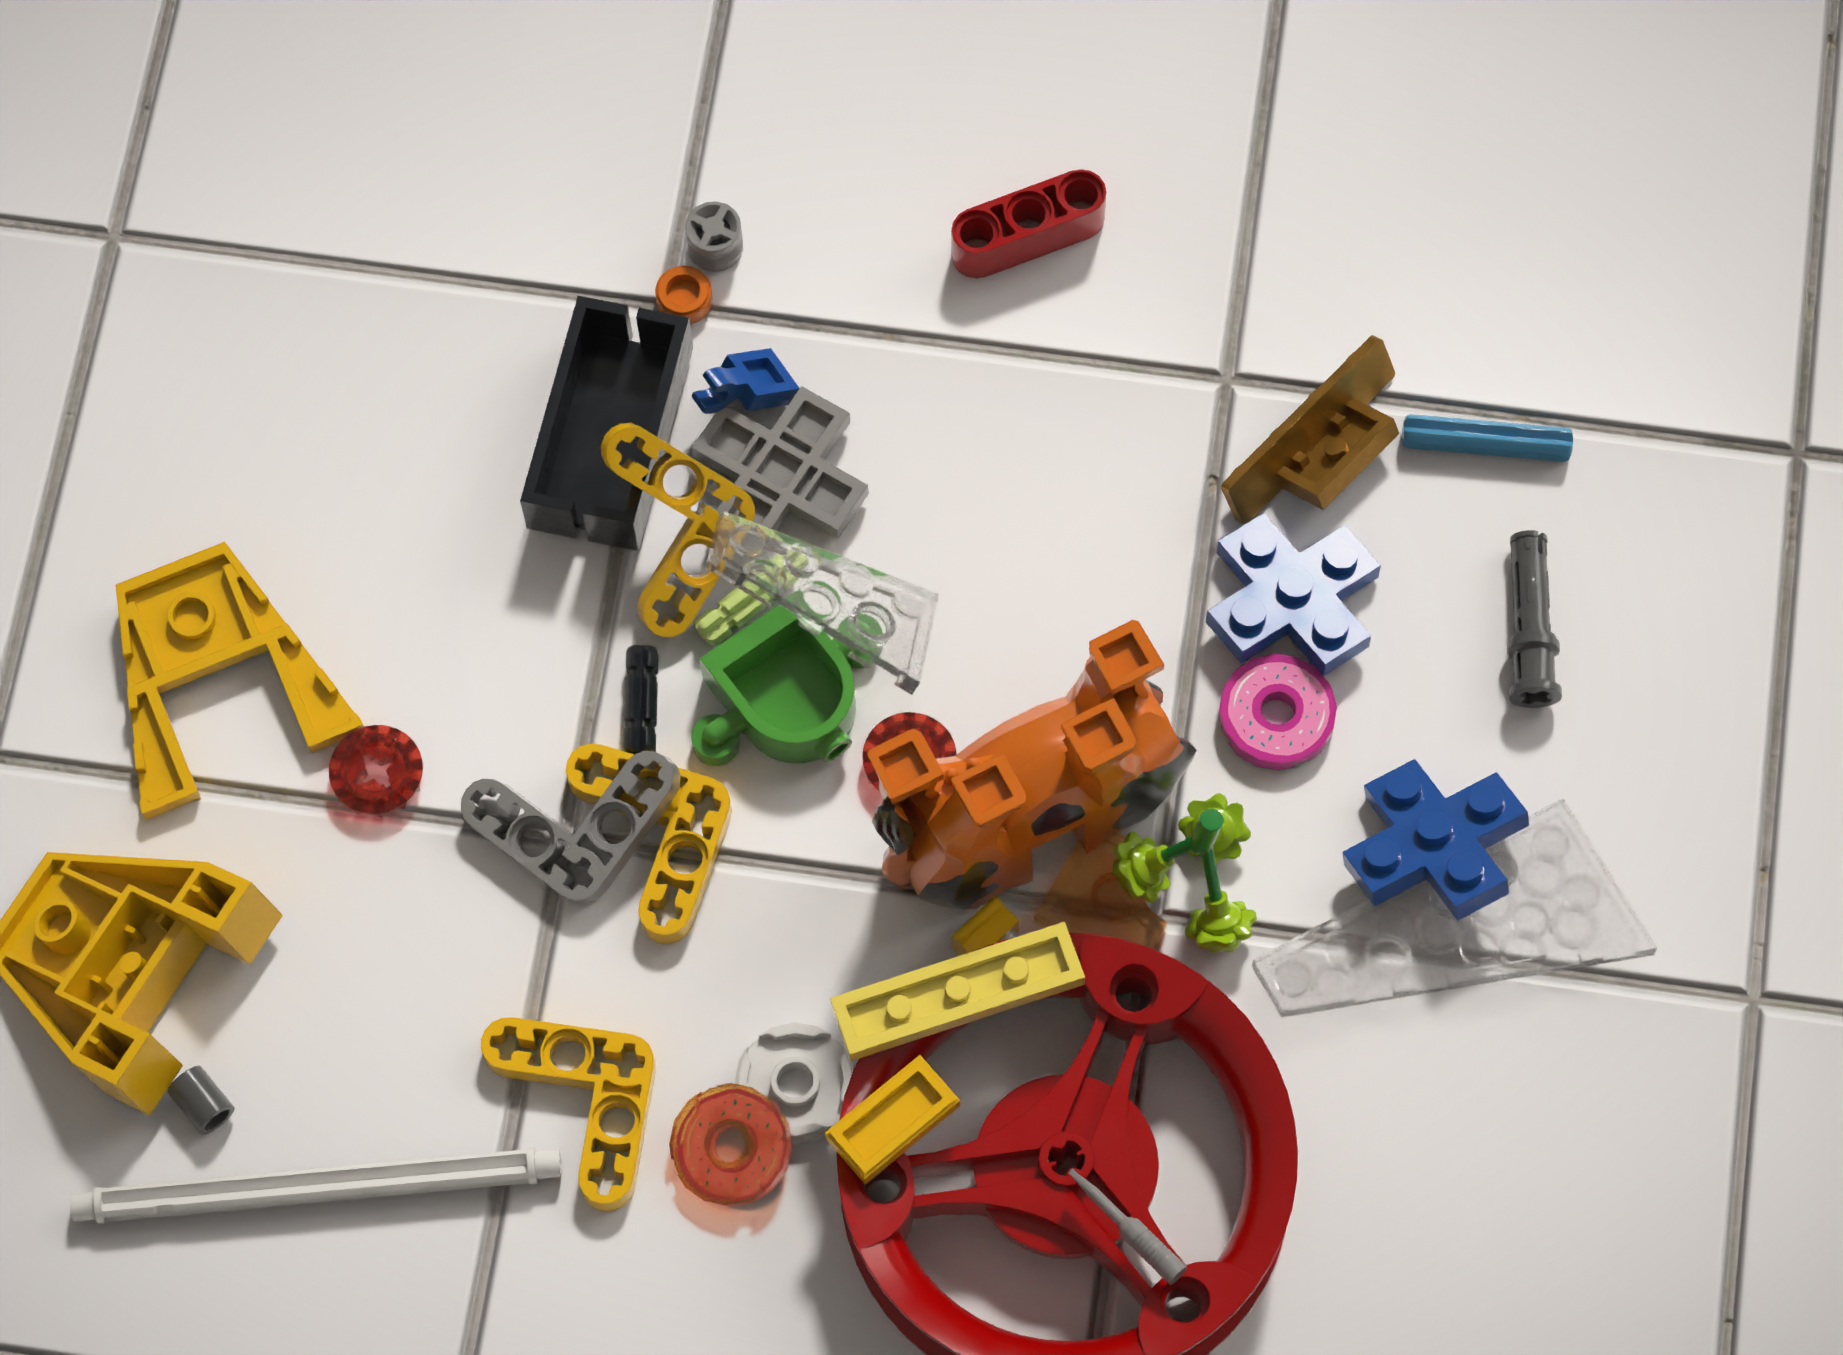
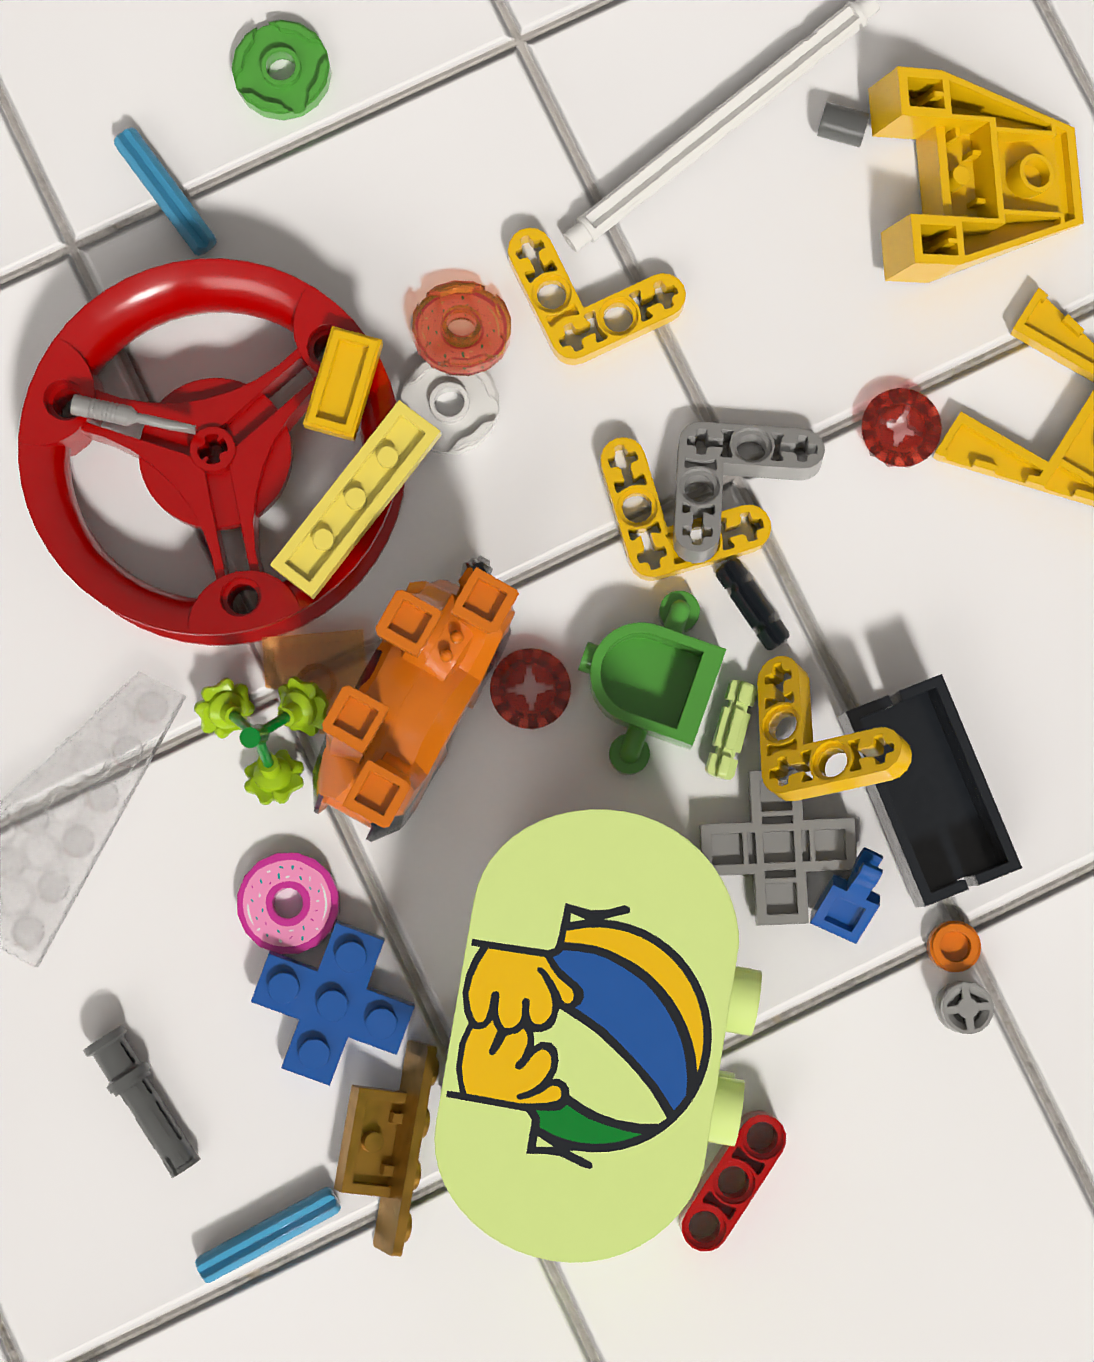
camera: 145 degrees right, 15 degrees up
clear wing [705,511,939,695] -> none
yellow piece [951,896,1020,956] -> none
blue plate [1342,759,1529,921] -> none
none -> yellowish green brick [434,809,762,1263]

